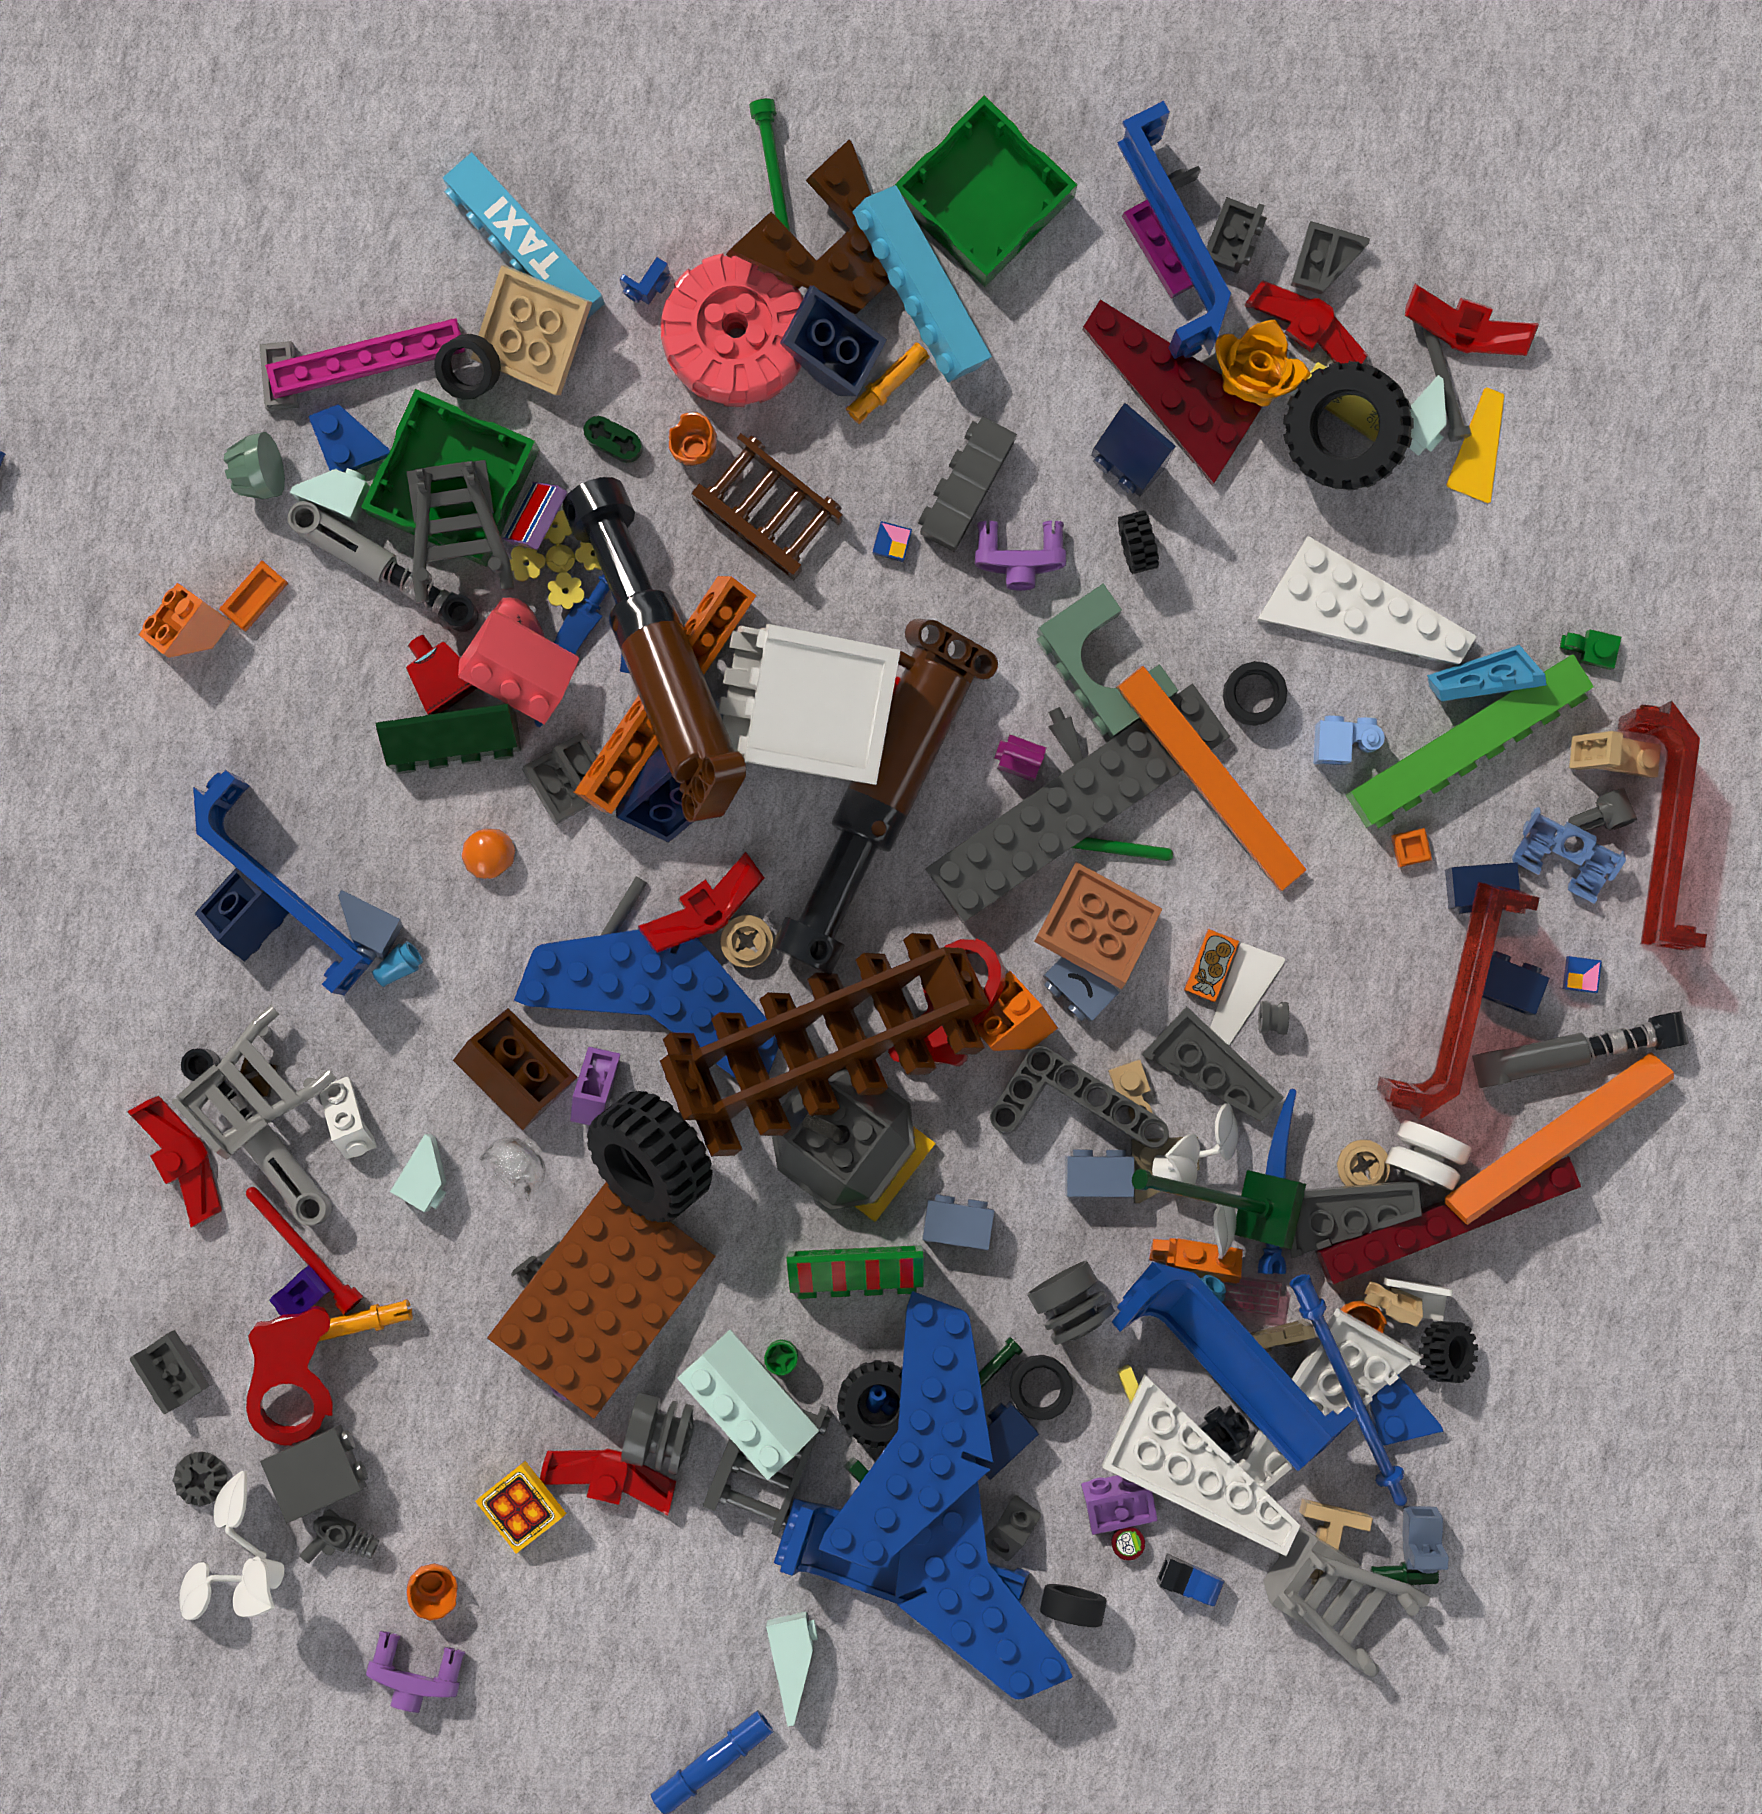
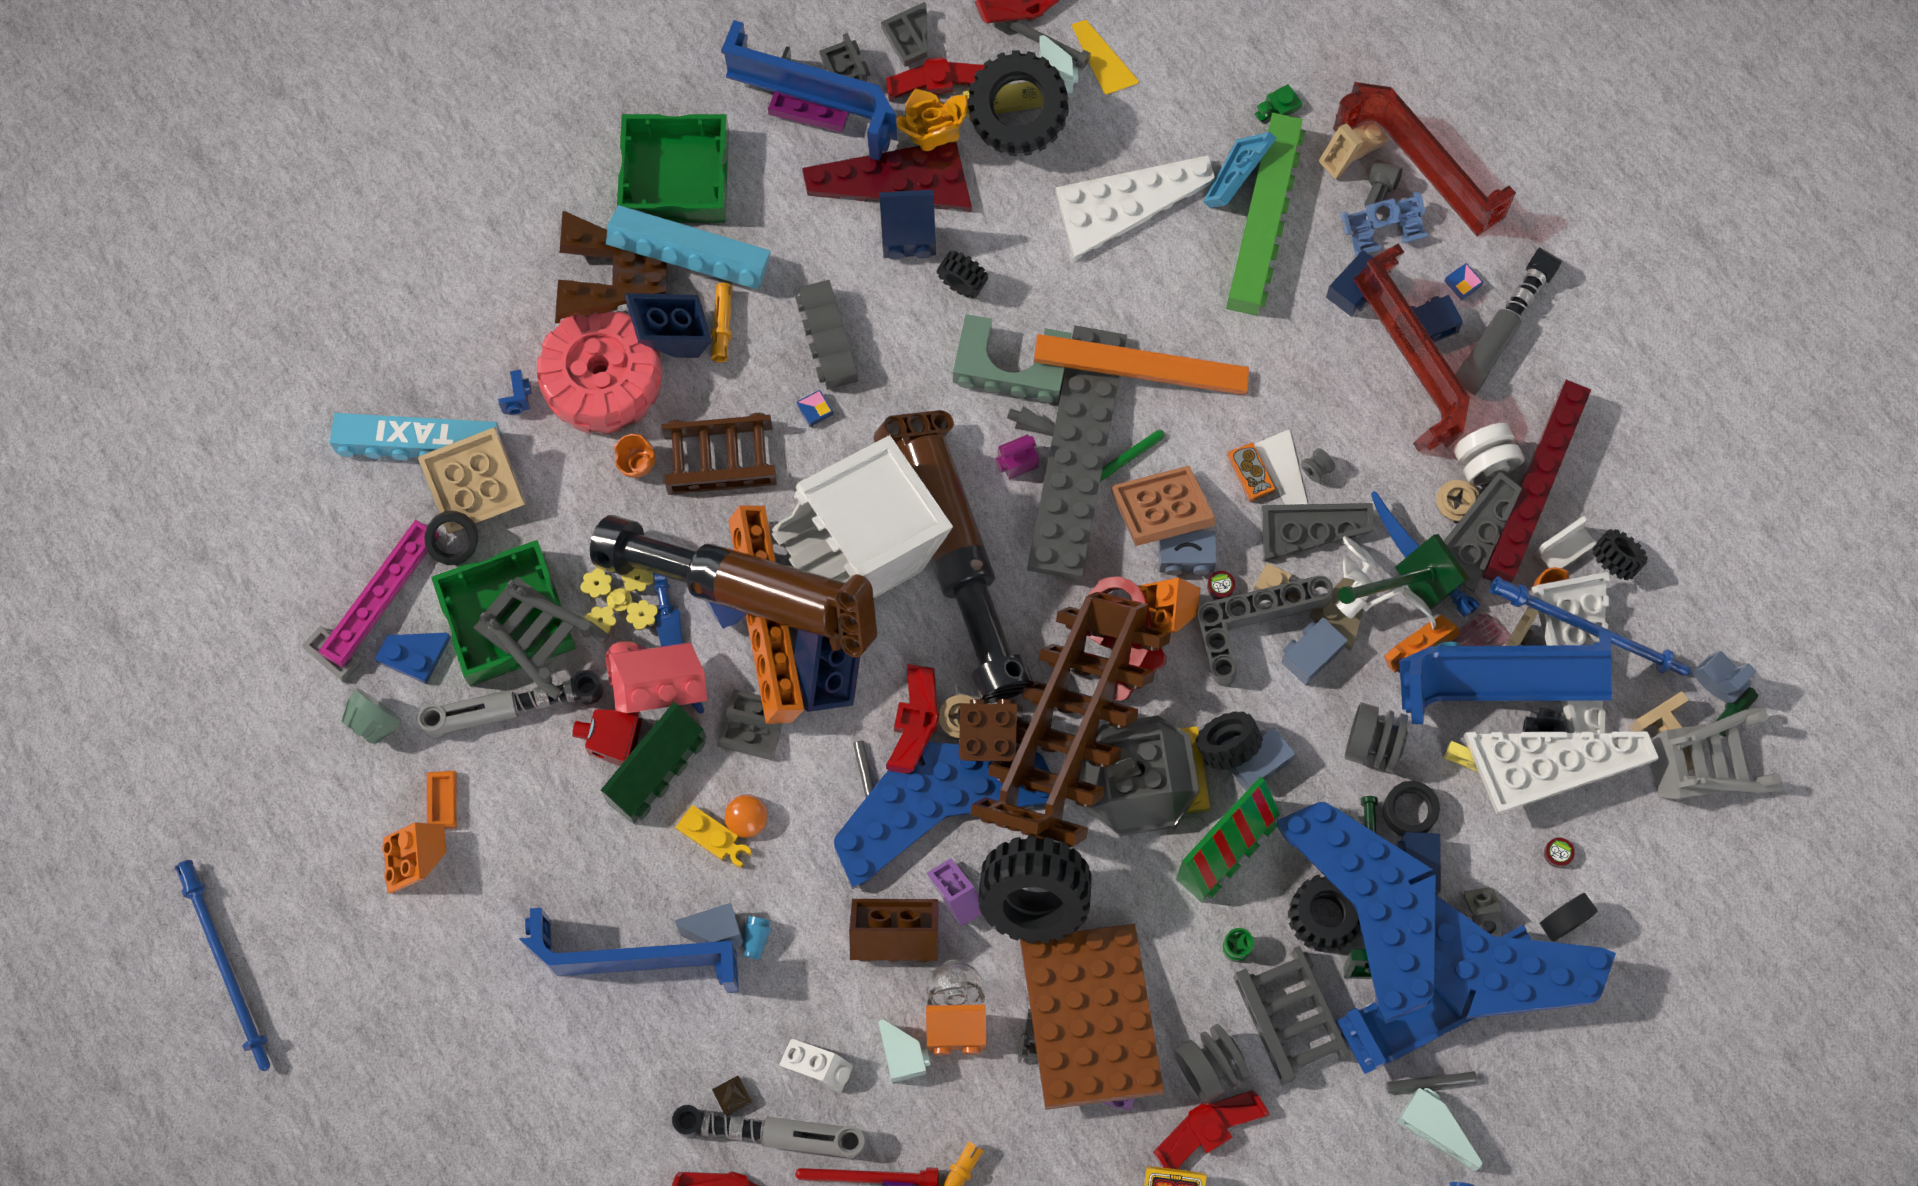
camera: 40 degrees left, 15 degrees down
light grey hand [172,1005,337,1160] -> none
dark blue slope [194,868,289,962] -> none
light aqua slope [290,468,370,524] -> none
tile [502,482,567,550] -> none
dark green beam [583,416,643,463] -> none
light aqua slope [677,1329,819,1481] -> none
green piece [749,98,790,231] -> none
blue arm [866,1385,899,1416] -> none
medium lavender connector [975,521,1066,591] -> none
medium lavender bracket [1081,1475,1158,1535] -> none
leg [1156,1553,1225,1607] -> none
black tyre [1222,661,1288,726] -> none
light blue brick [1313,716,1385,765] -> none
tan plate [1364,1281,1423,1327] -> none
blue wing [1369,1374,1444,1446] -> none
orange tile [1391,828,1432,868] -> none
orange tile [1445,1052,1674,1225] -> none
none -> yellow plate [675,805,752,868]
none -> orange slope [926,1004,986,1055]
none -> reddish brown bracket [959,699,1023,762]
none -> black tyre [1196,711,1263,770]
none -> tile [1207,571,1235,600]
none -> dark grey bar [1387,1071,1477,1094]

